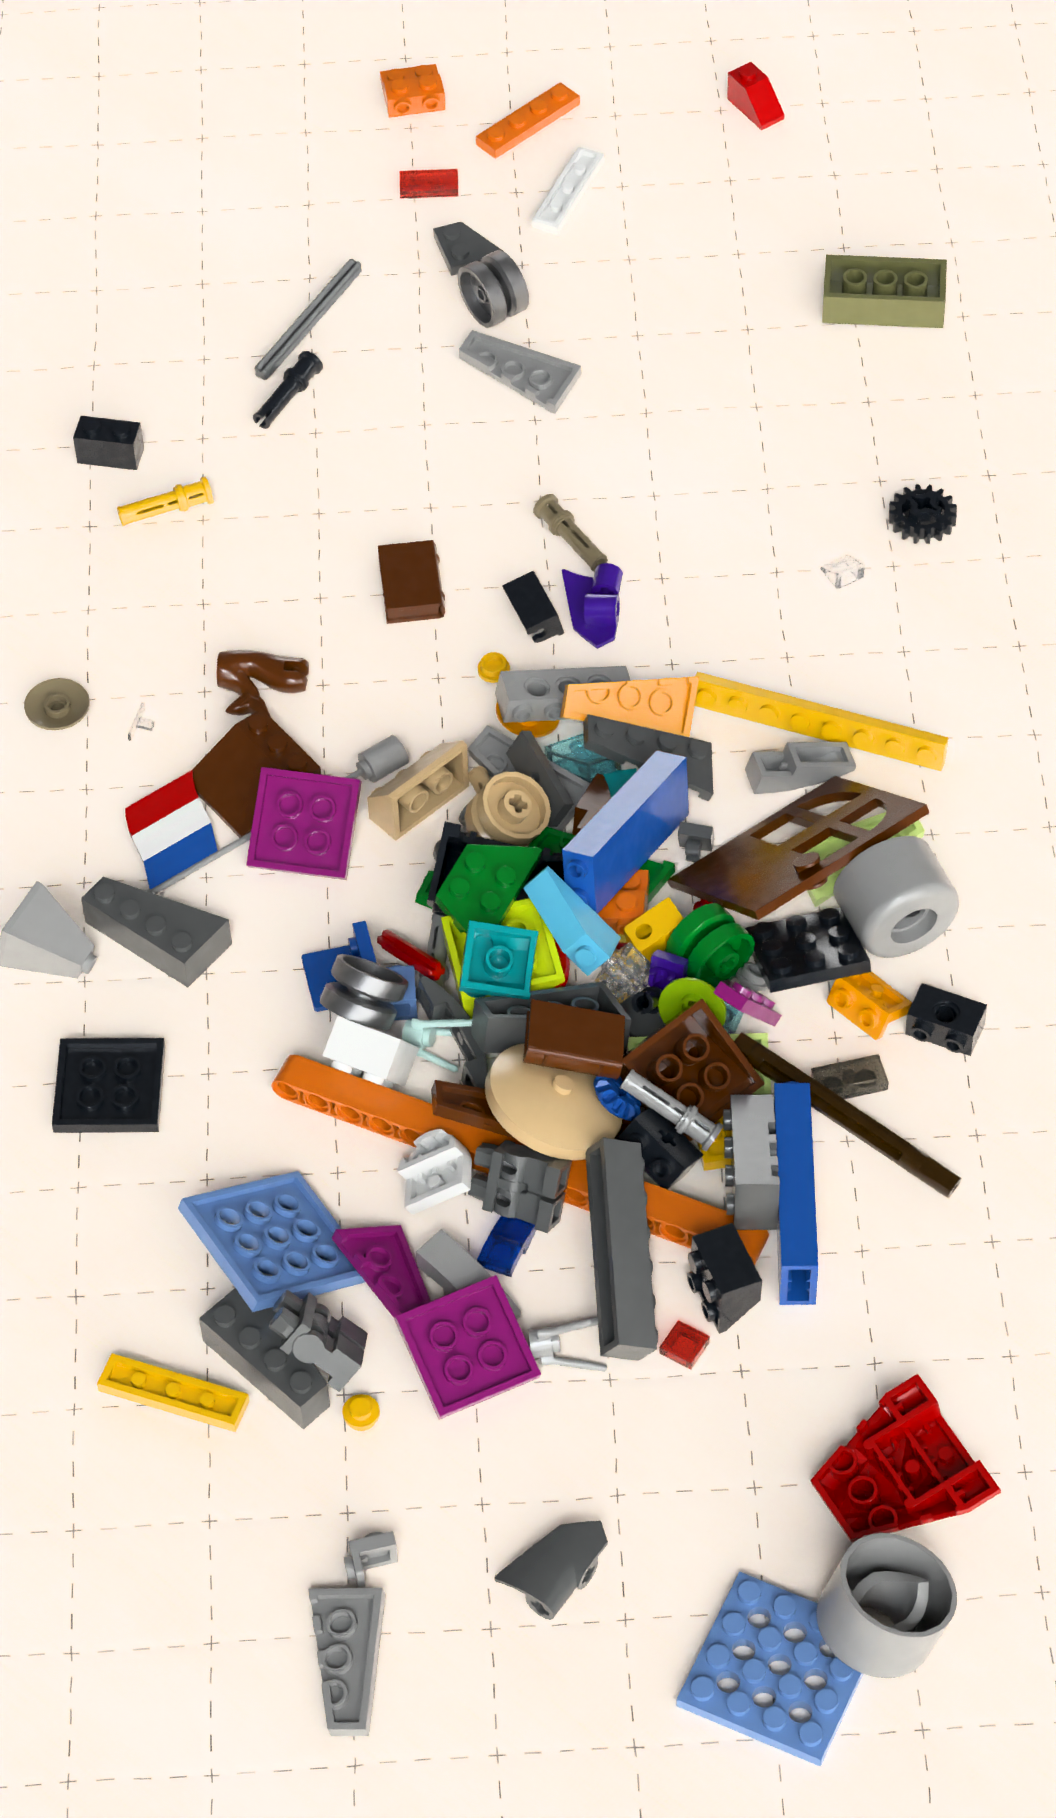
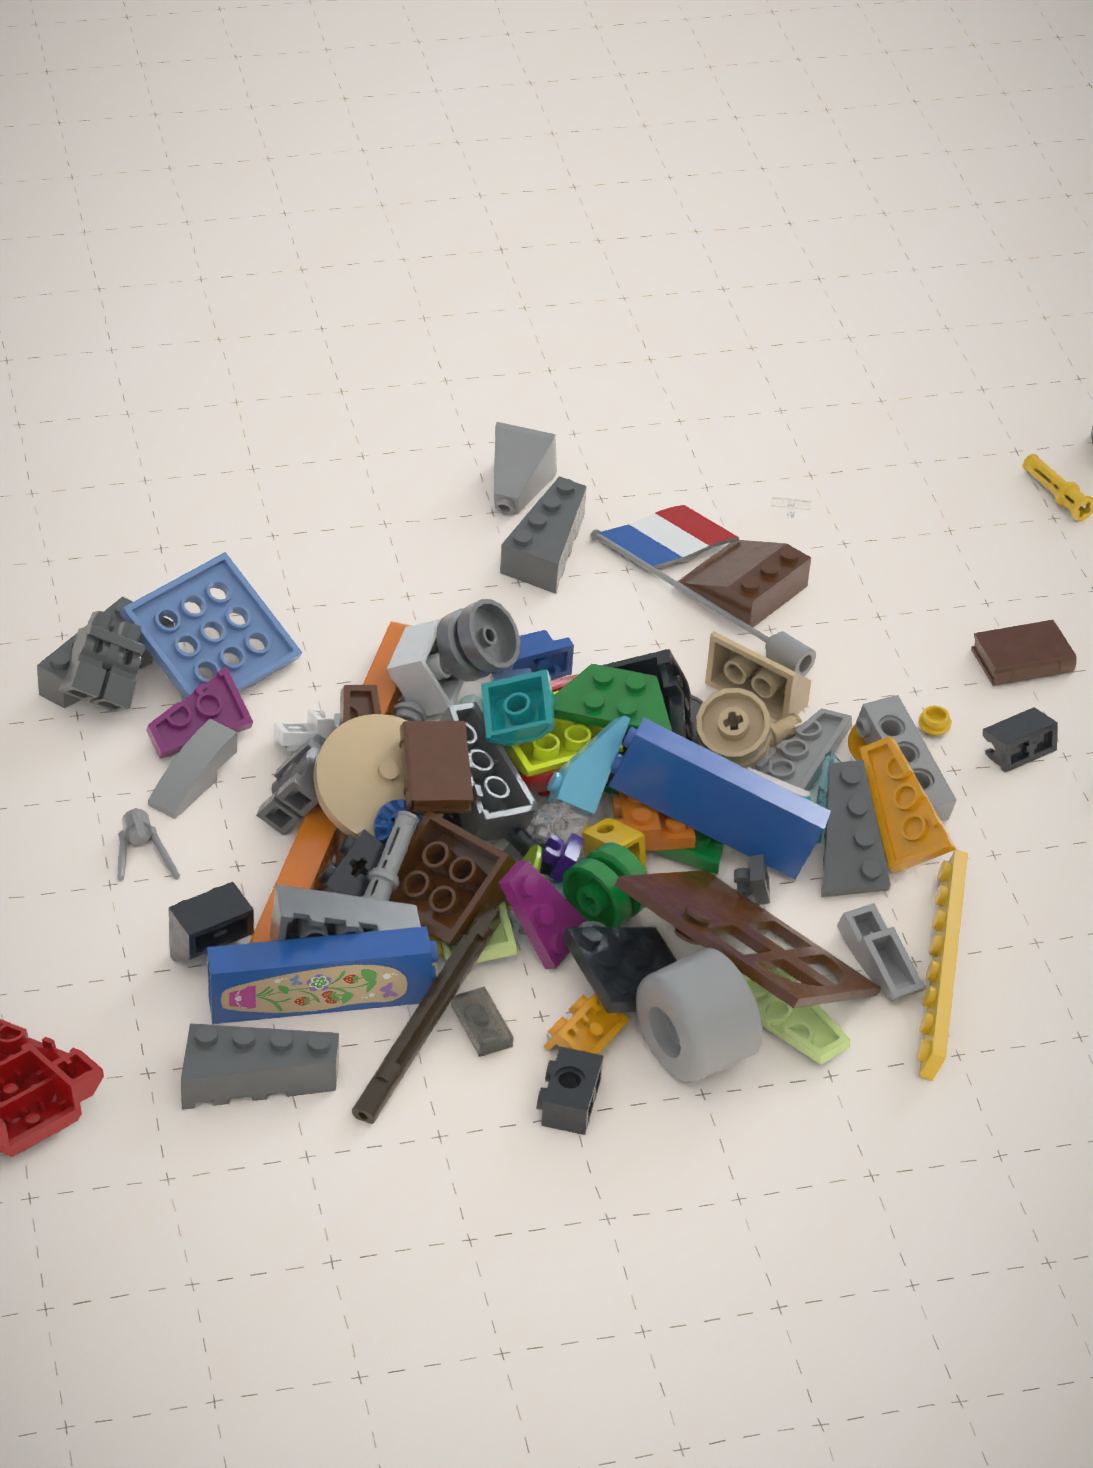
camera: 75 degrees right, 10 degrees down
dark tan dish [24,678,90,730] -> none
black plate [52,1038,166,1133] -> none
yellow plate [97,1353,249,1432] -> none
reddish brown piece [216,650,309,717] -> none
magenta plate [246,767,362,880] -> none
yellow plate [342,1394,380,1431] -> none
magenta plate [394,1275,541,1420] -> none
clear blue slope [477,1216,536,1277] -> none
dark grey tile [506,730,574,827] -> none
dark purple panel [561,563,623,649] -> none
dark grey brick [585,1137,659,1361] -> none
clear red tile [659,1320,710,1370] -> none
none -> dark grey wedge [181,1023,339,1110]
none -> light grey plate [393,701,426,721]

